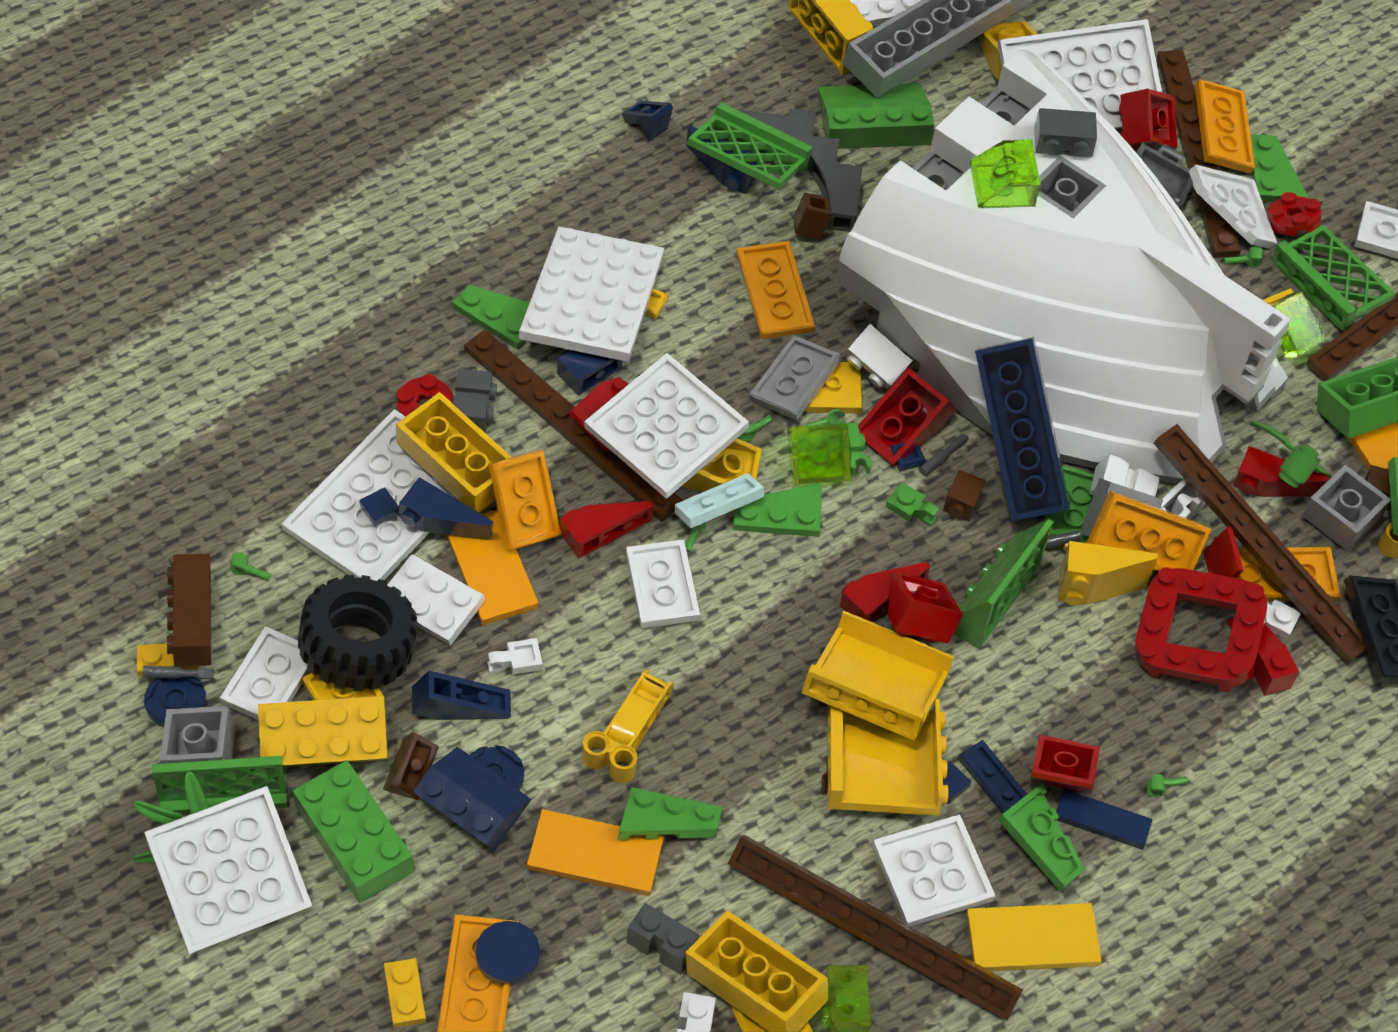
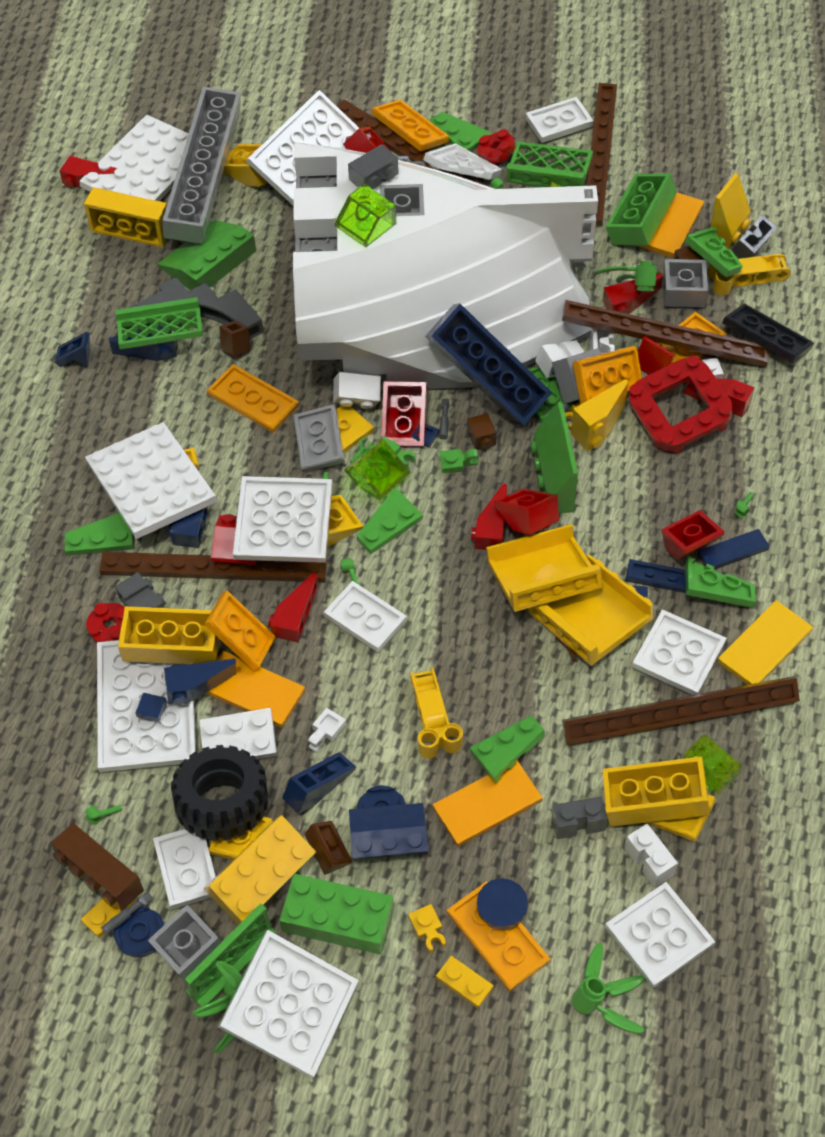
camera: 35 degrees left, 0 degrees up
light aqua plate [675,473,764,528] -> none
none -> yellow plate [408,904,446,953]

